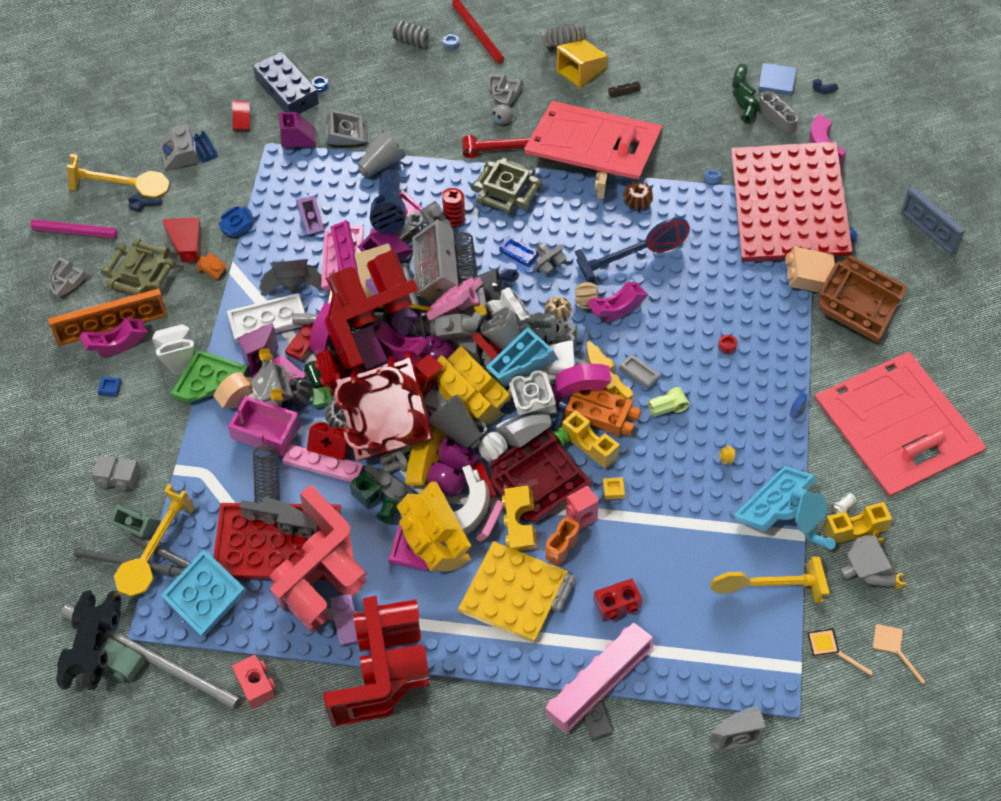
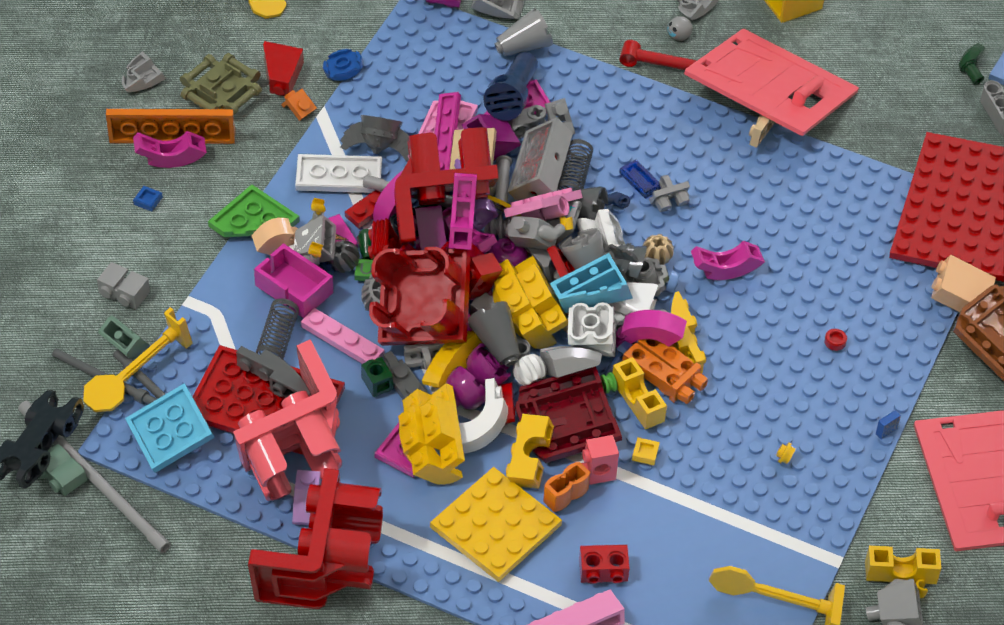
camera: 15 degrees right, 5 degrees down
dark pink axle [30,219,117,238] -> none
dark blue bar [128,193,162,212] -> none
white piece [152,324,196,374] -> none
coral brick [232,655,276,709] -> none
magenta slope [237,323,278,376] -> none
lavender slope [295,195,324,235] -> none
red brick [306,422,351,460] -> none
dark green bush [376,497,399,524] -> none
red piece [442,188,465,227] -> none
olive brick [470,157,543,214] -> none
bright pink tile [475,500,503,542] -> none
light grey axle [551,574,576,612] -> none
dark blue piece [574,218,690,286] -> none
tan piece [575,282,599,310] -> none
dark brown axle [608,81,641,97] -> none
light grey tile [619,354,660,390] -> none
dark orange gear [623,181,653,211] -> none
yellowish green piece [648,387,690,417] -> none
medium blue tile [704,170,722,184] -> none
dark green arm [732,86,759,123] -> none
medium azure plate [734,466,836,550] -> none
white pin [832,493,857,514] -> none
none -> dark pink arch [449,173,477,250]

